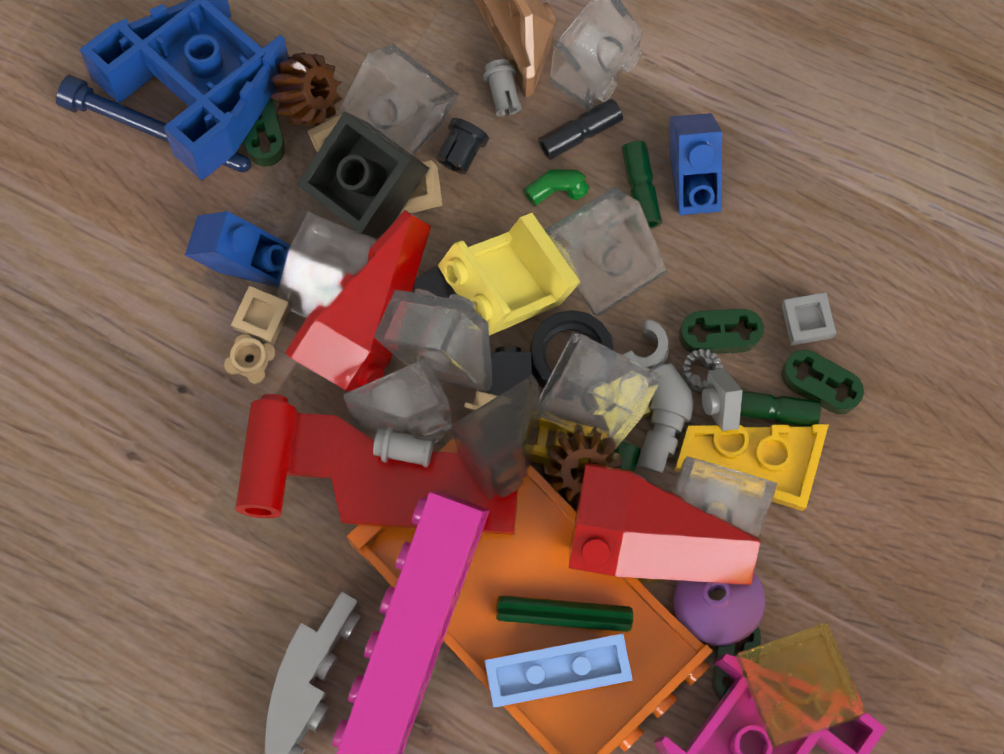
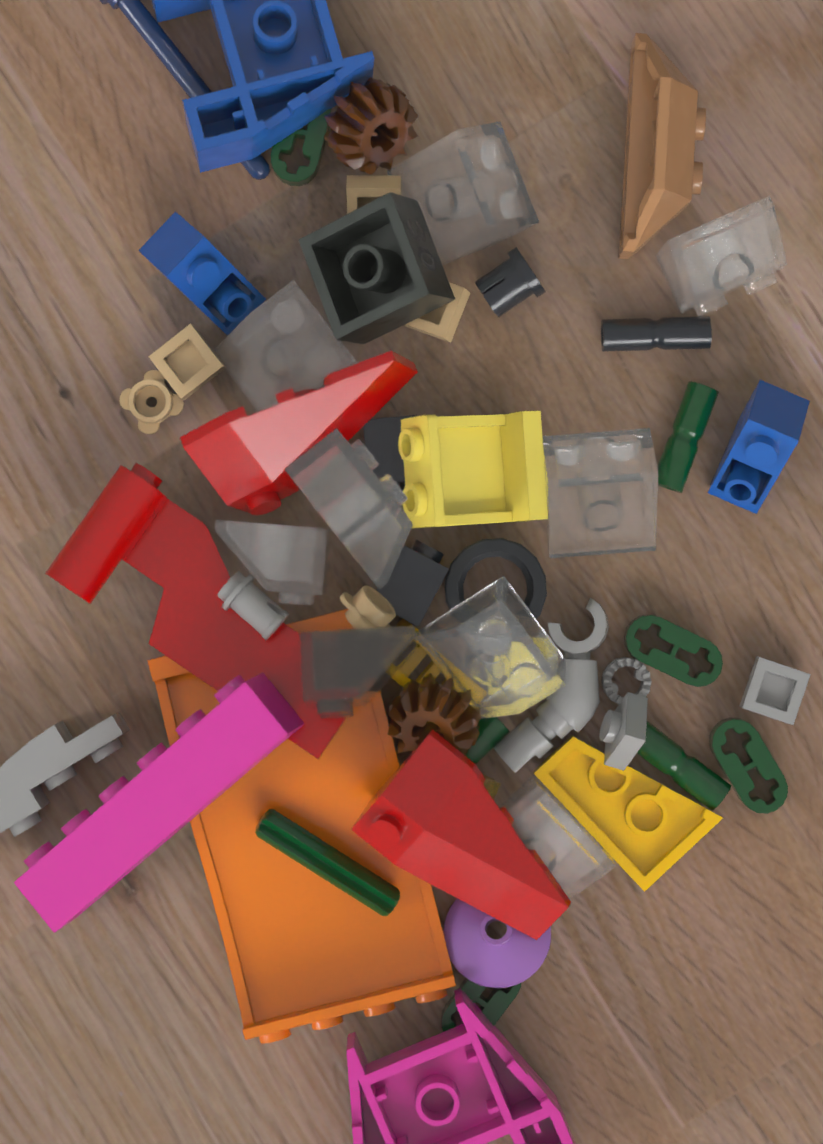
camera: 30 degrees right, 15 degrees up
light grey pin [483,59,522,117] -> none
light blue plate [484,634,633,708] -> none
green arm [523,169,589,206] -> none
clear yellow plate [736,622,867,748] -> none

